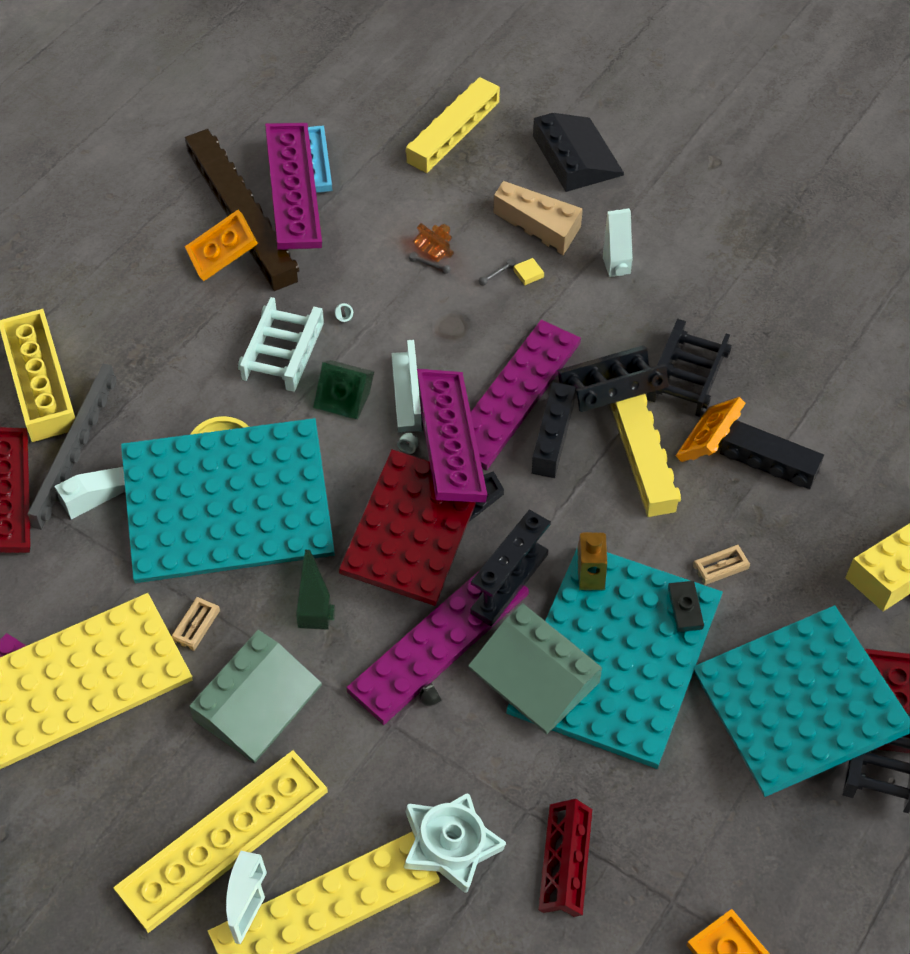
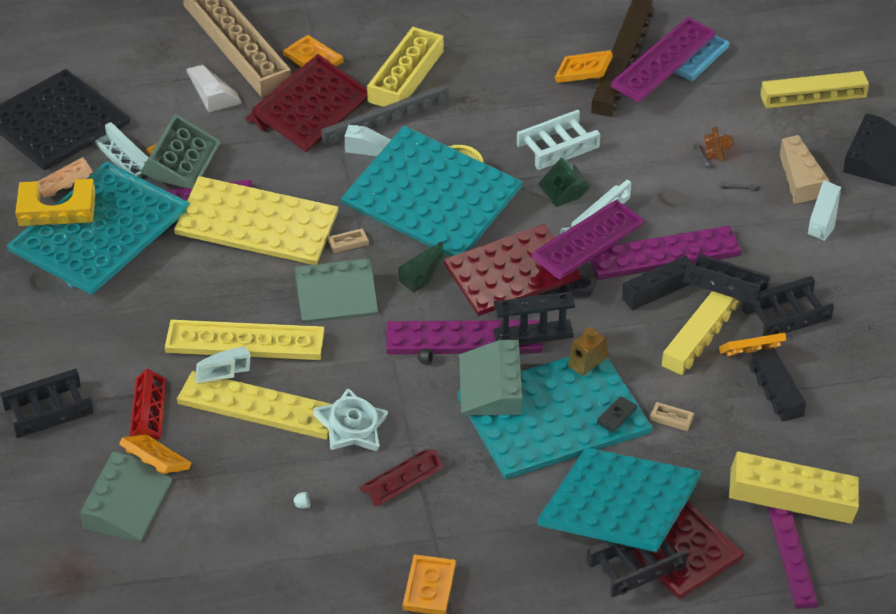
camera: 45 degrees right, 10 degrees down
light aqua hinge [335,303,353,322] -> none
light yellow tile [514,258,544,285] -> none

